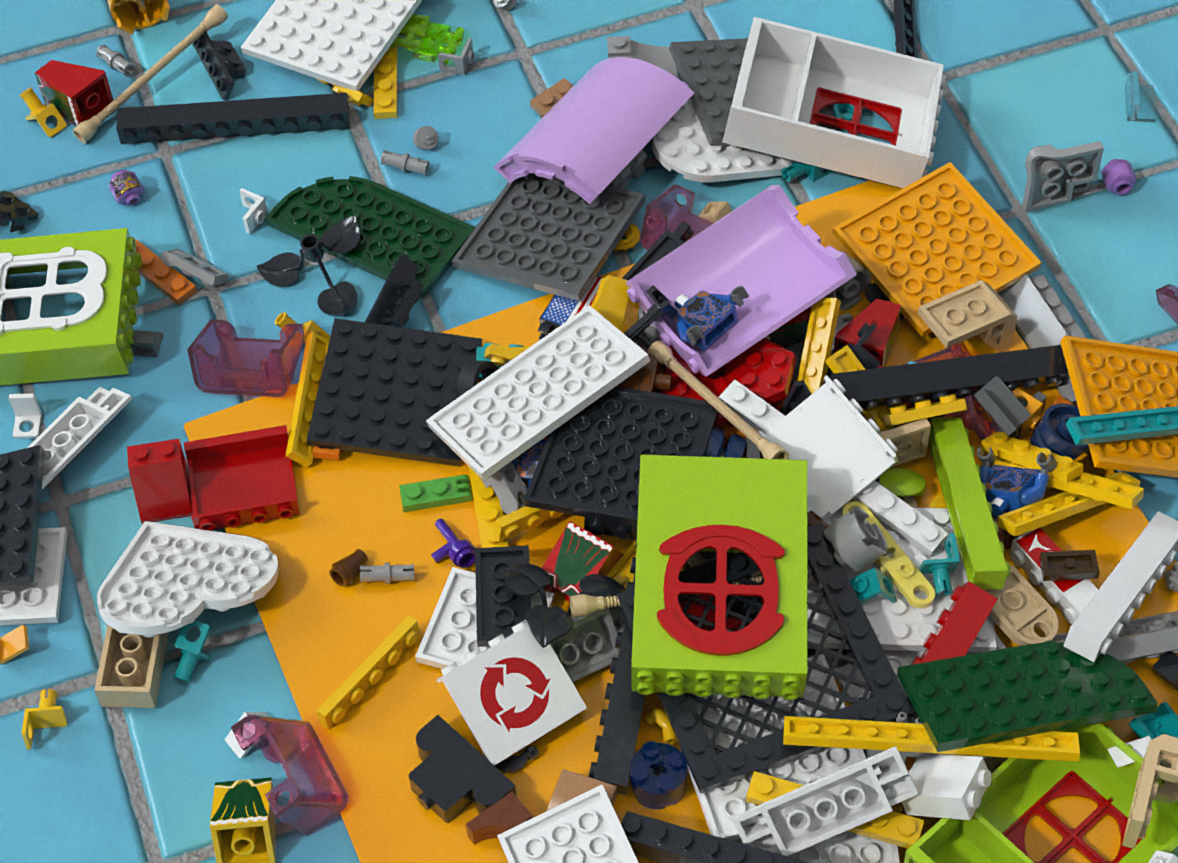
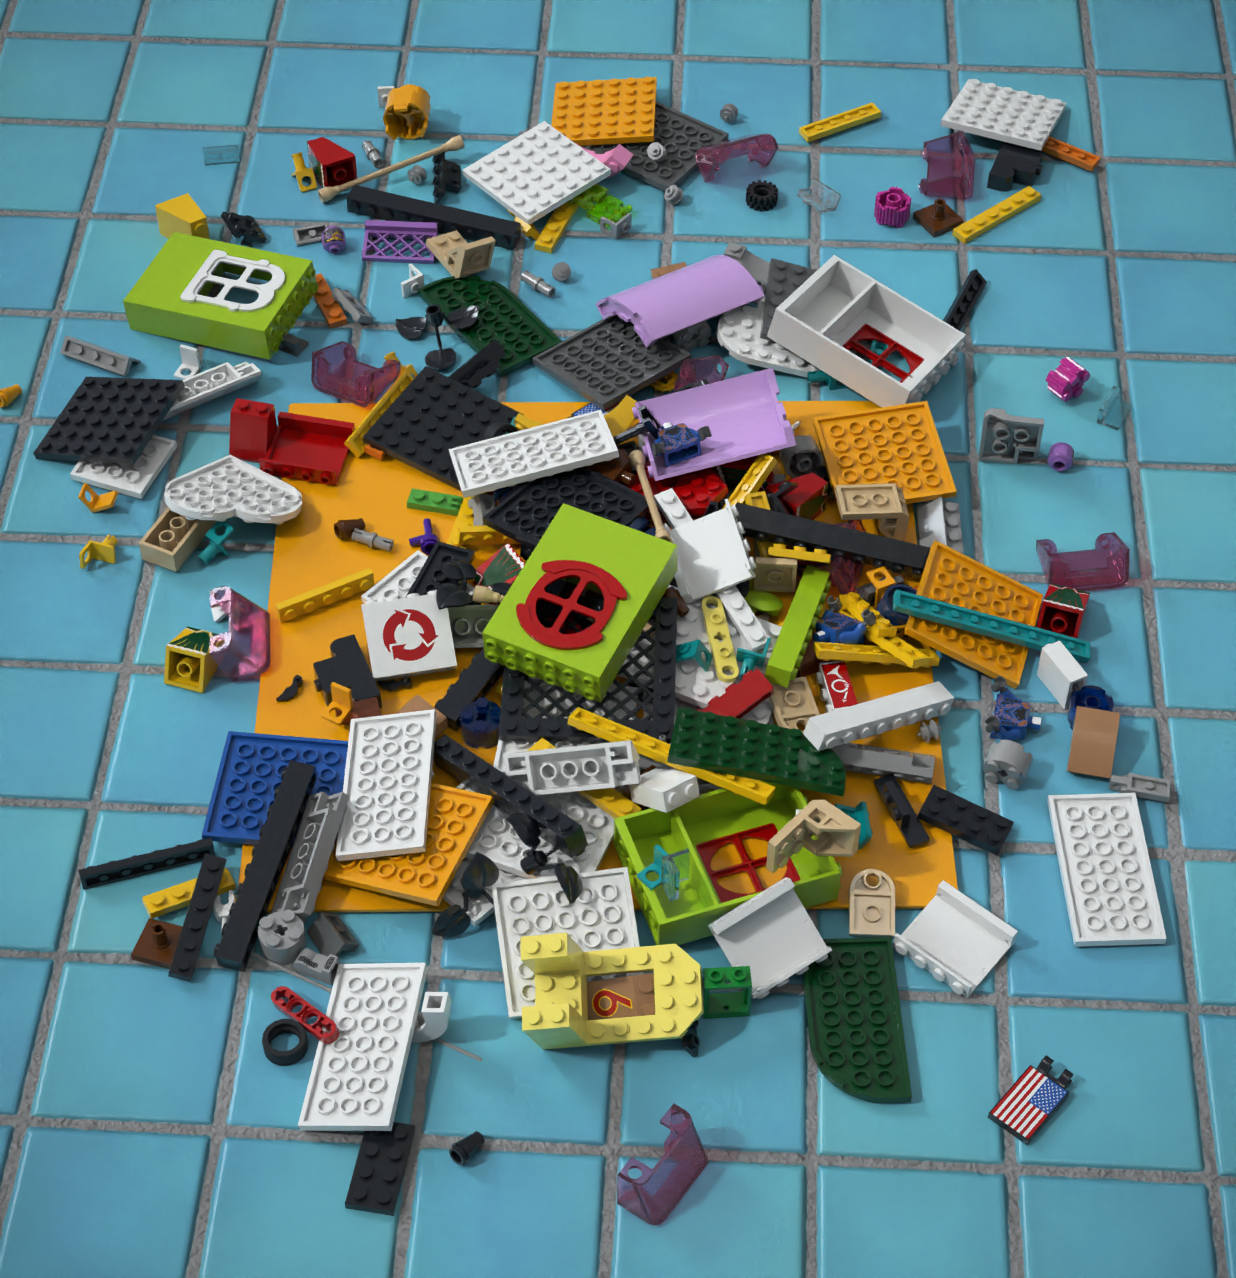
camera: 20 degrees right, 5 degrees down
light grey brick [823,507,888,572] -> none
dark grey panel [973,376,1030,436] -> none
dark brown plate [1039,550,1100,581] -> none
none -> black piece [276,675,303,702]
none -> light grey slope [292,221,329,246]
none -> light orange bracket [321,682,353,725]
none -> medium lavender fence [361,220,438,264]
none -> light grey wheel [407,165,427,185]
none -> tan bracket [426,230,496,279]
none -> dark pink brick [1045,357,1091,402]

